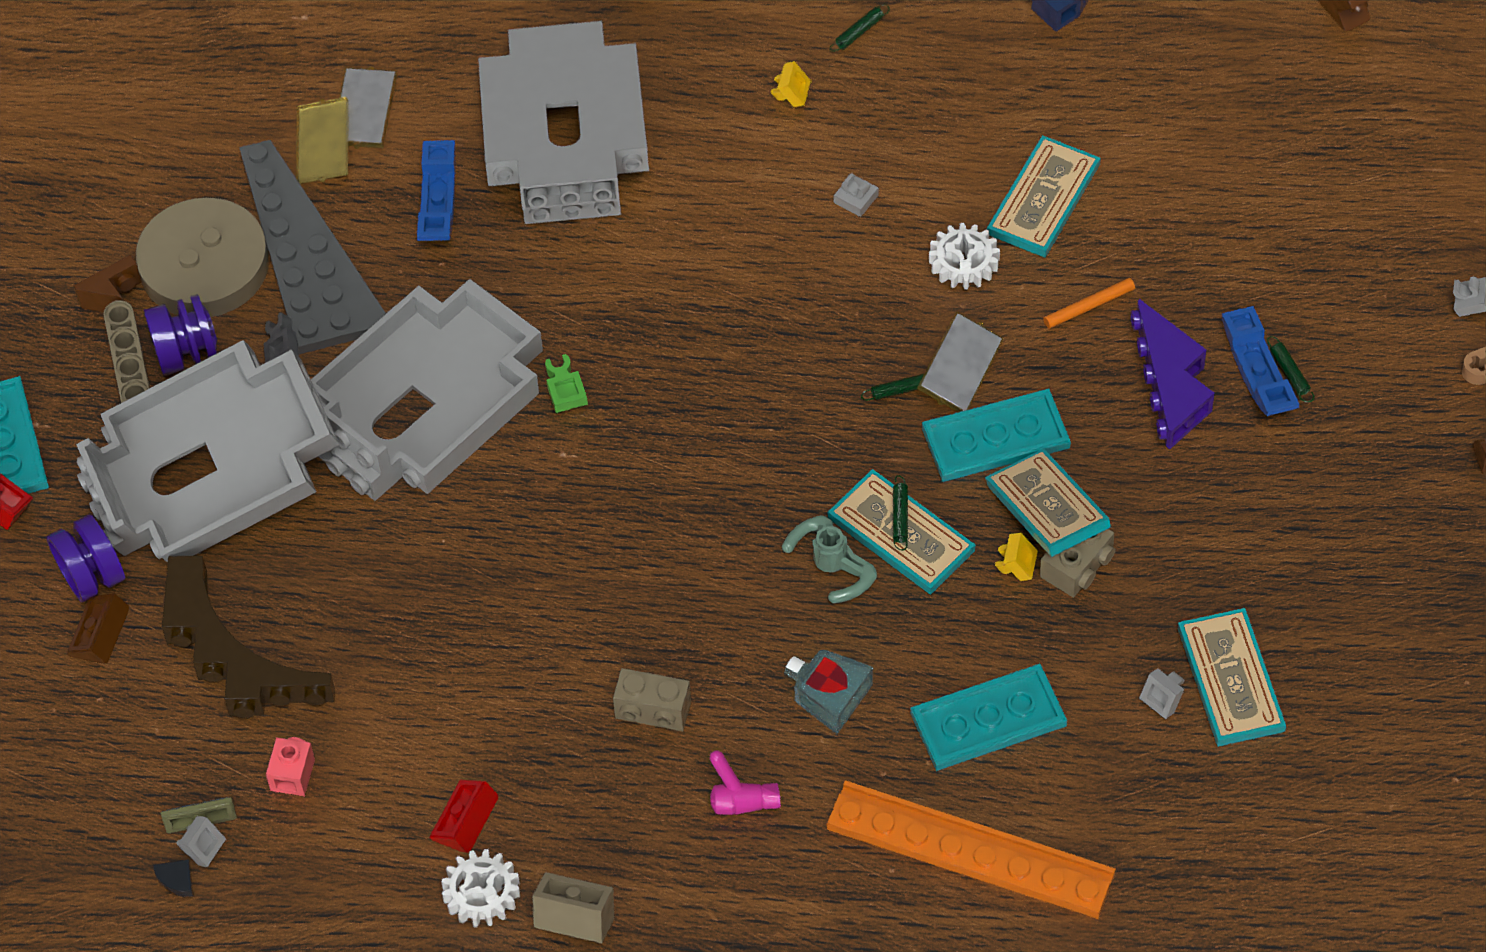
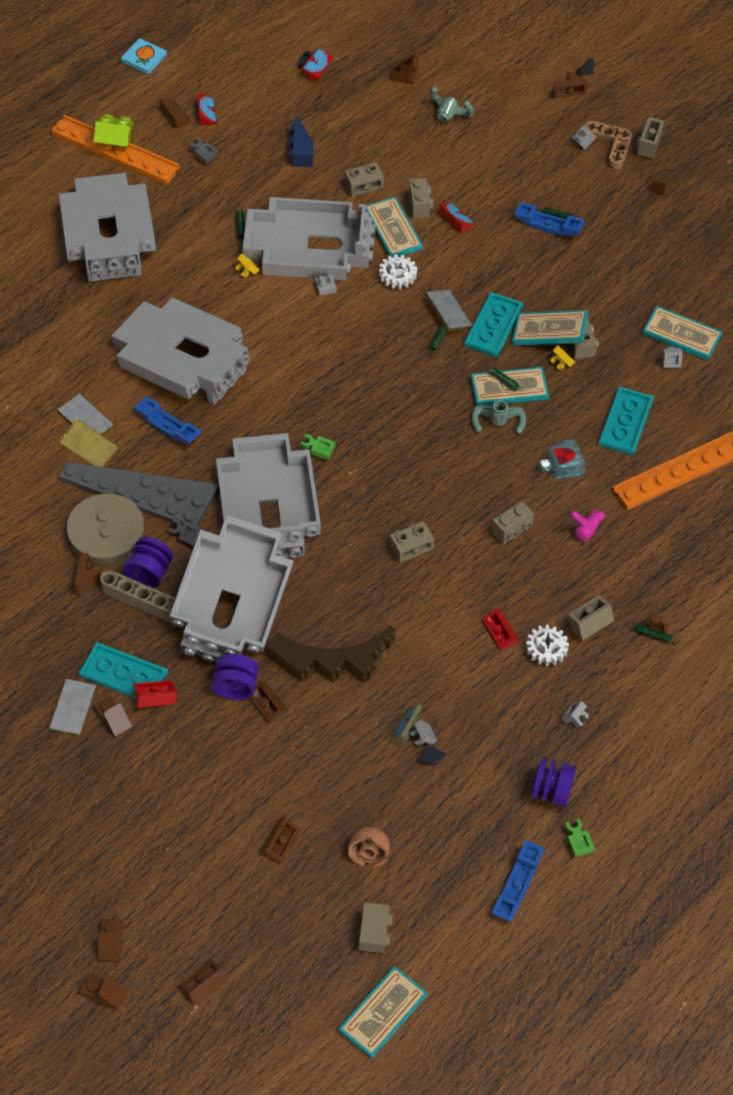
camera: 55 degrees left, 0 degrees up
coral brick [266,737,315,796] -> none
orange bar [1043,278,1135,329] -> none
dark purple slope [1130,300,1214,450] -> none
none -> light grey panel [243,197,375,280]
none -> dark tan brick [345,162,384,197]
none -> dark tan brick [389,521,434,563]
none -> dark tan brick [408,178,433,219]
none -> sand green piece [429,86,474,122]
none -> red slope [439,203,475,233]

